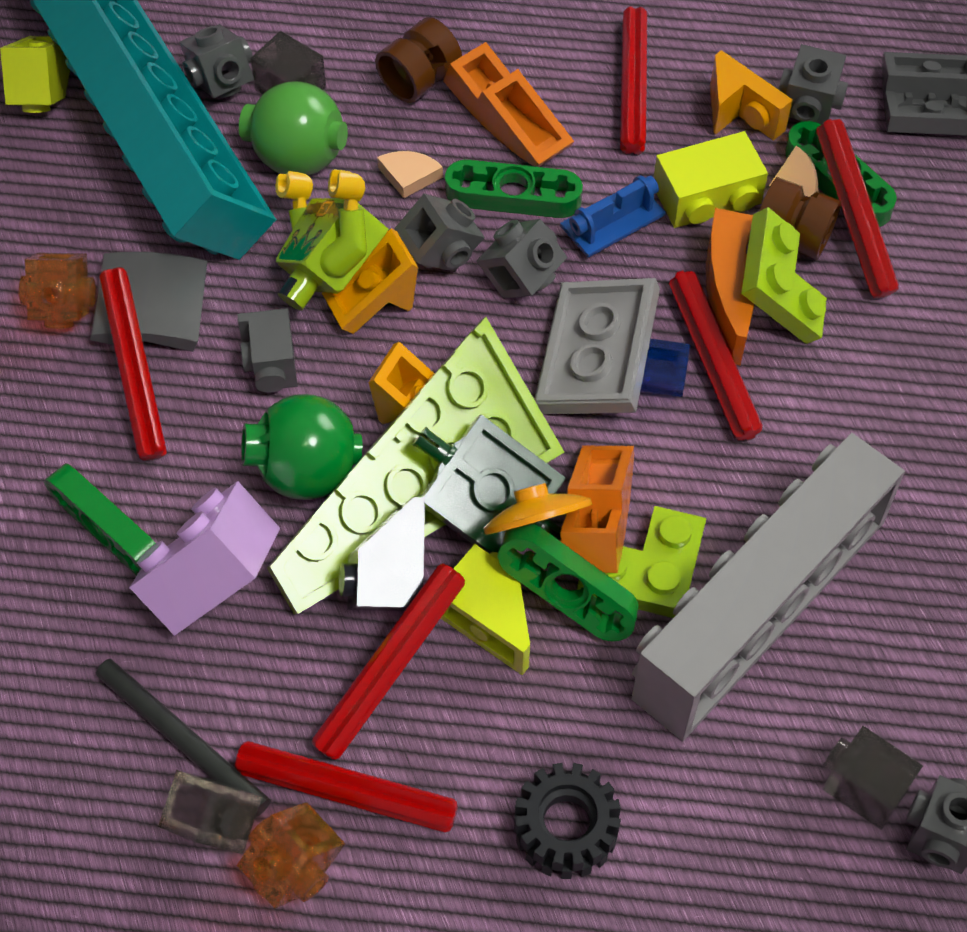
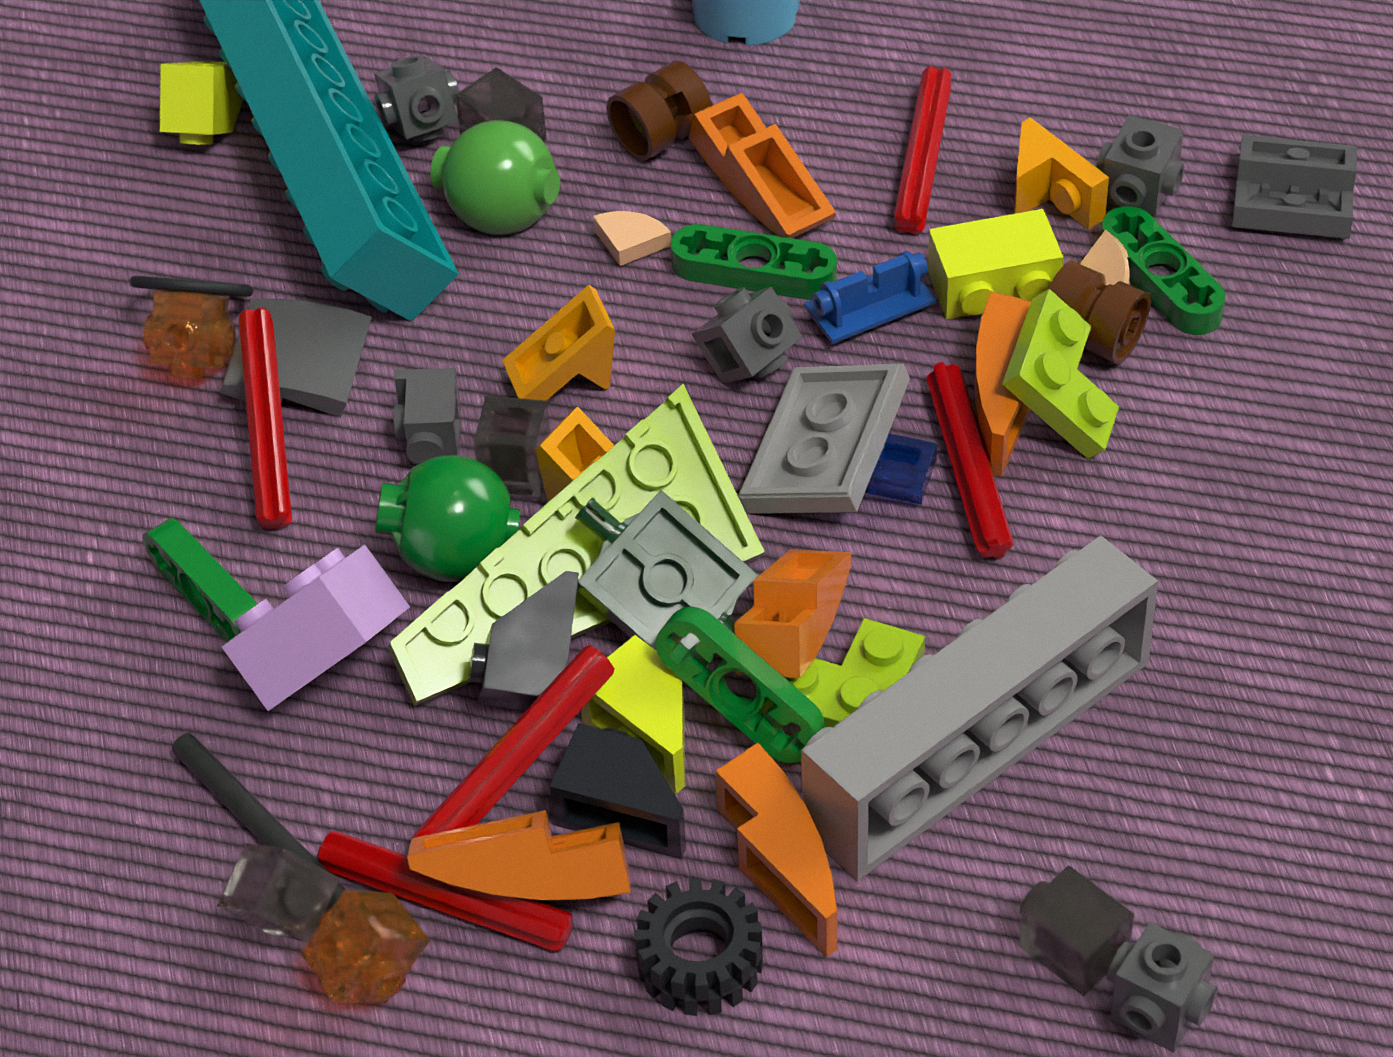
camera: 10 degrees right, 10 degrees down
lime torso [275,169,389,311] -> none
dark grey brick [394,193,485,272] -> none
light orange dish [483,483,592,535] -> none
red axle [816,119,899,298] -> none
none -> black piece [129,276,253,297]
none -> orange slope [407,810,631,900]
none -> clear smoke brick [474,396,550,497]
none -> black slope [549,723,686,859]
none -> orange slope [715,743,837,958]

